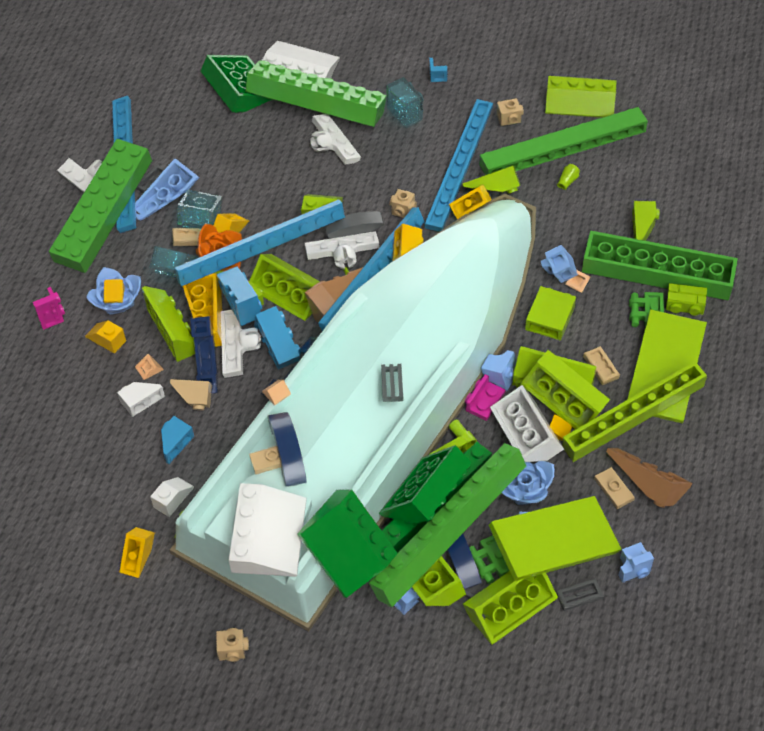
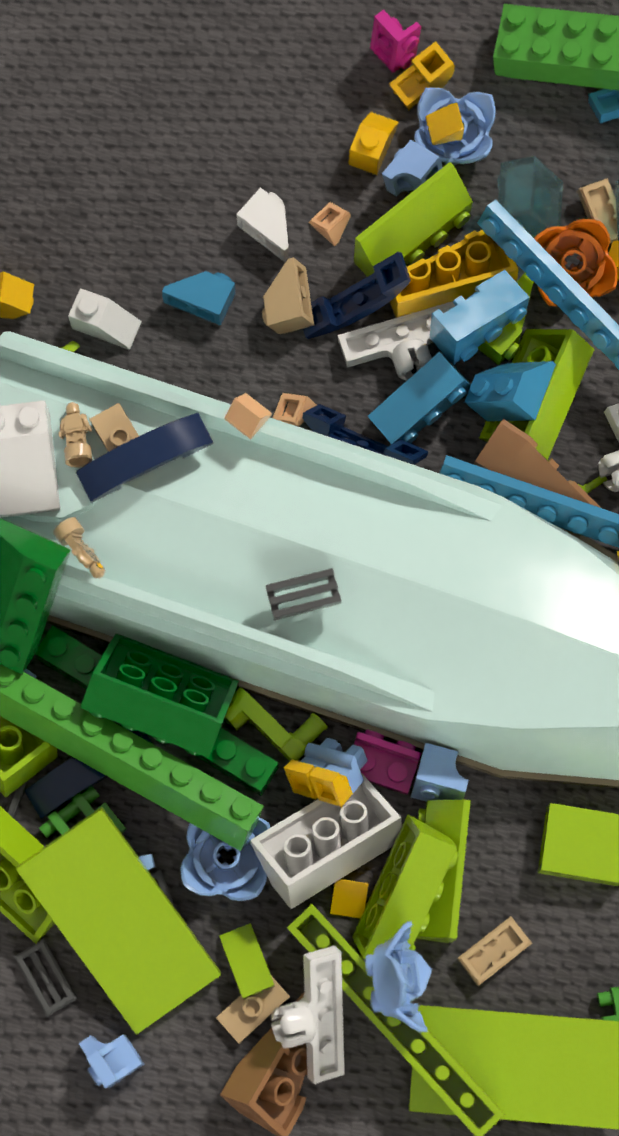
camera: 75 degrees right, 20 degrees up
none -> tan piece [53,517,105,578]
none -> tan piece [58,402,93,468]
none -> lime slope [219,923,275,999]
none -> white plate [271,946,345,1084]
none -> light nougat slope [273,393,317,427]
none -> hips [284,738,368,807]
none -> light blue brick [366,921,432,1032]
none -> light blue brick [382,140,443,196]
none -> yellow brick [389,41,455,110]
none -> dark azure slope [465,361,556,421]

